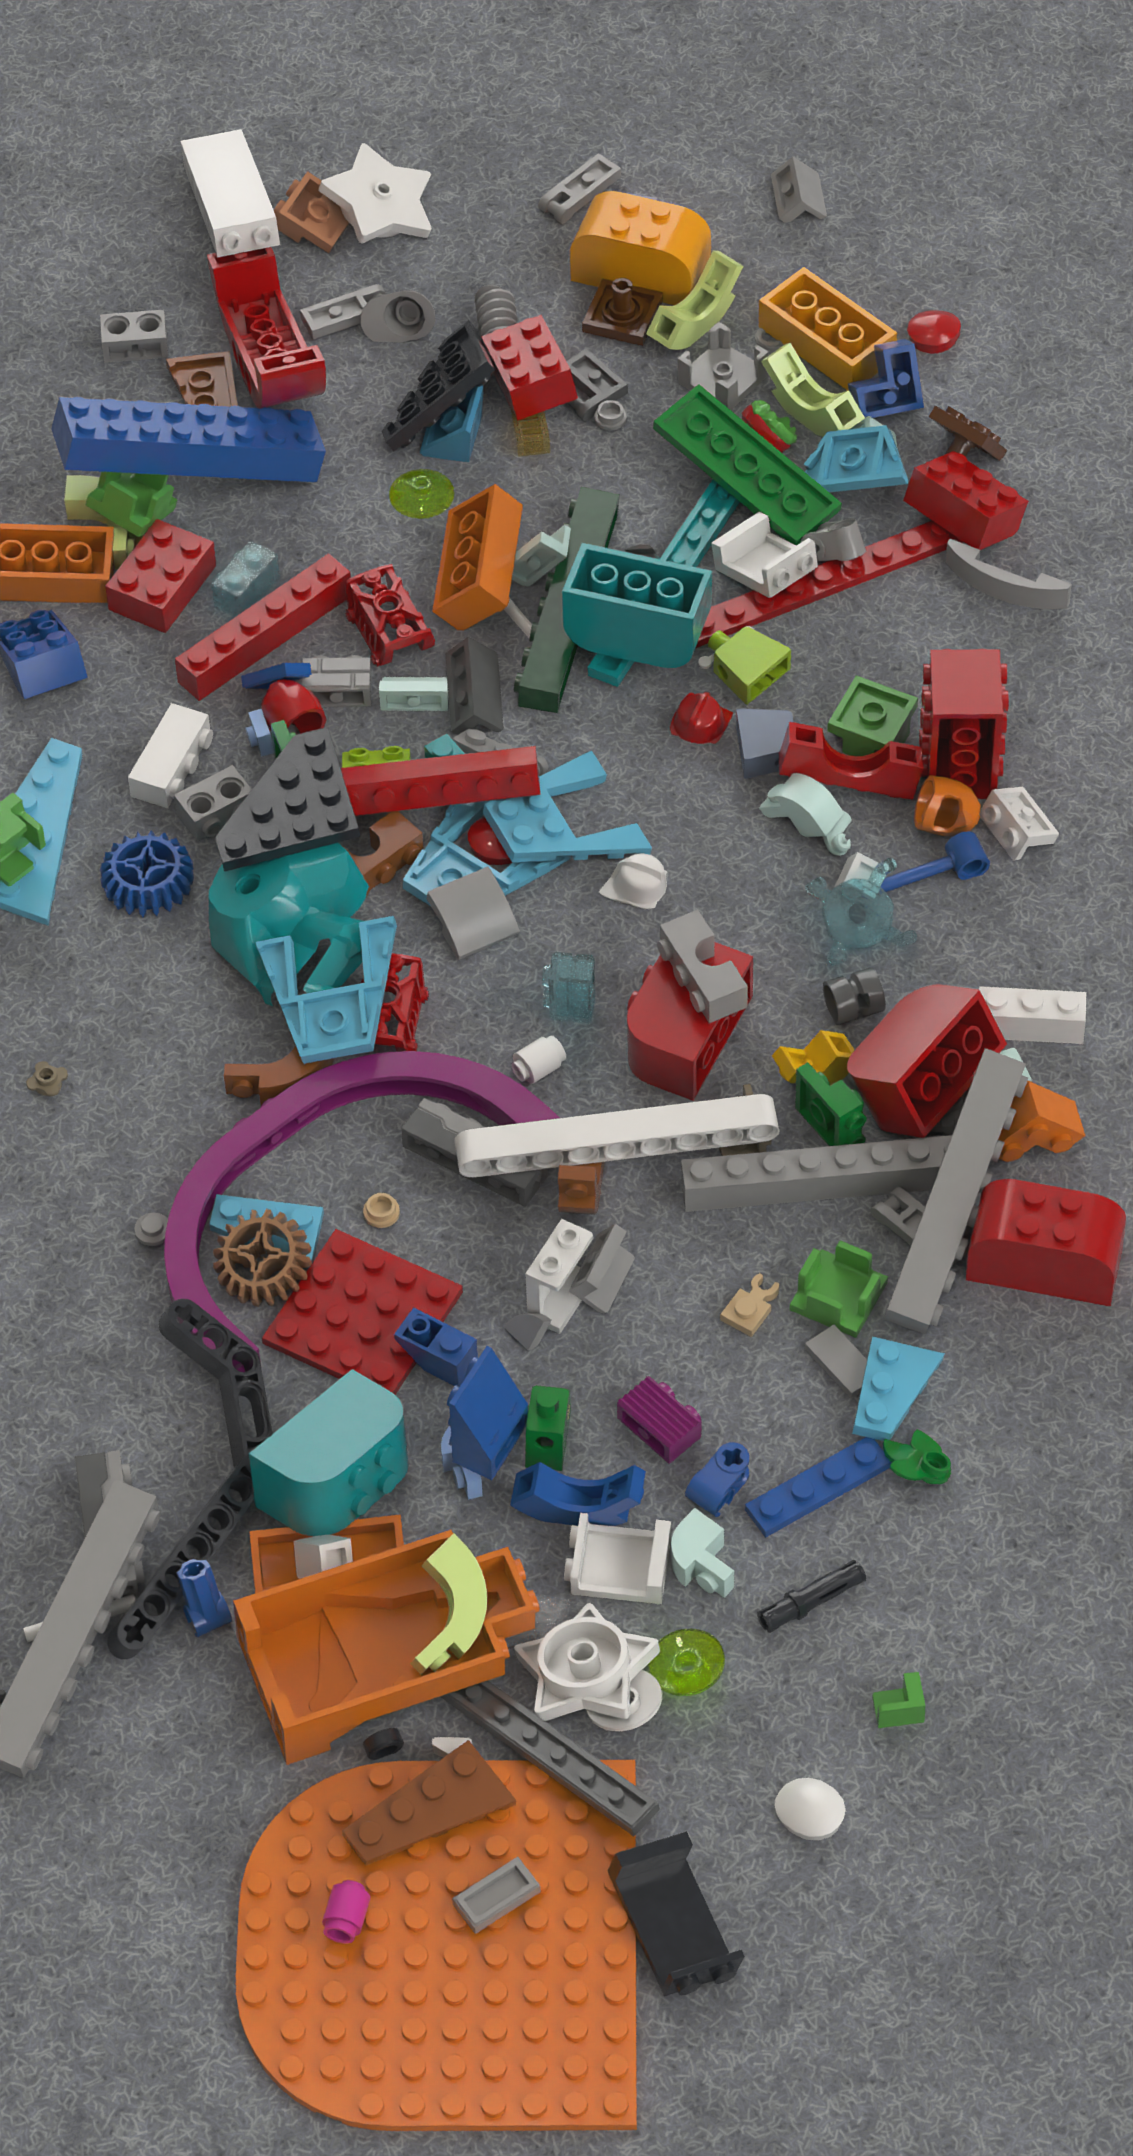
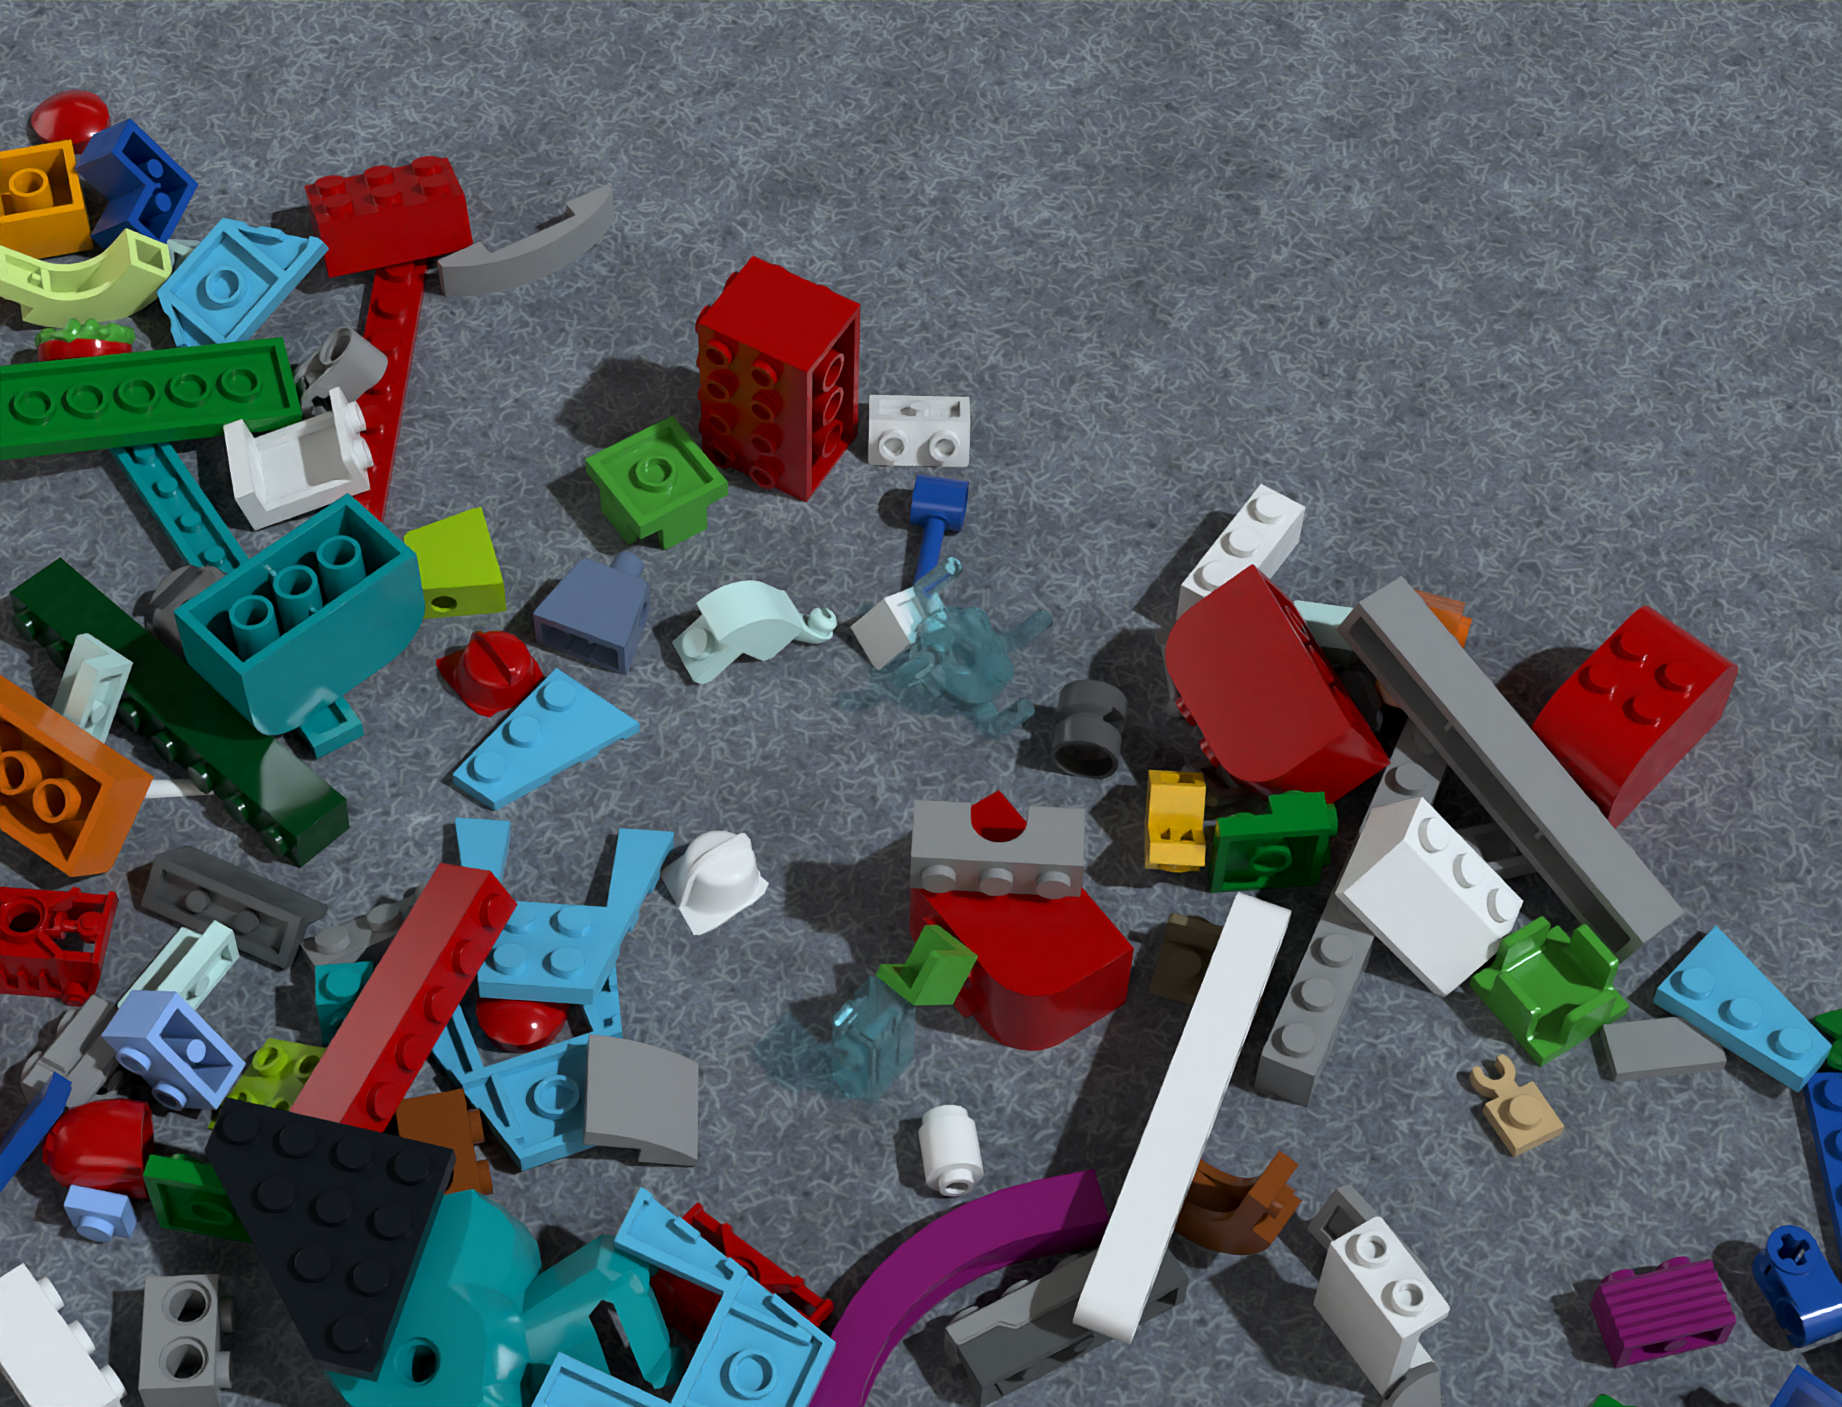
camera: 65 degrees left, 0 degrees up
red arch [779,722,924,800] -> none
orange piece [914,775,981,836] -> none
reddish brown plate [929,406,1007,461] -> none
none -> light blue brick [101,990,246,1111]
none -> medium azure wing [452,668,640,811]
none -> bright green panel [875,925,978,1006]
none -> white slope [1335,796,1523,997]

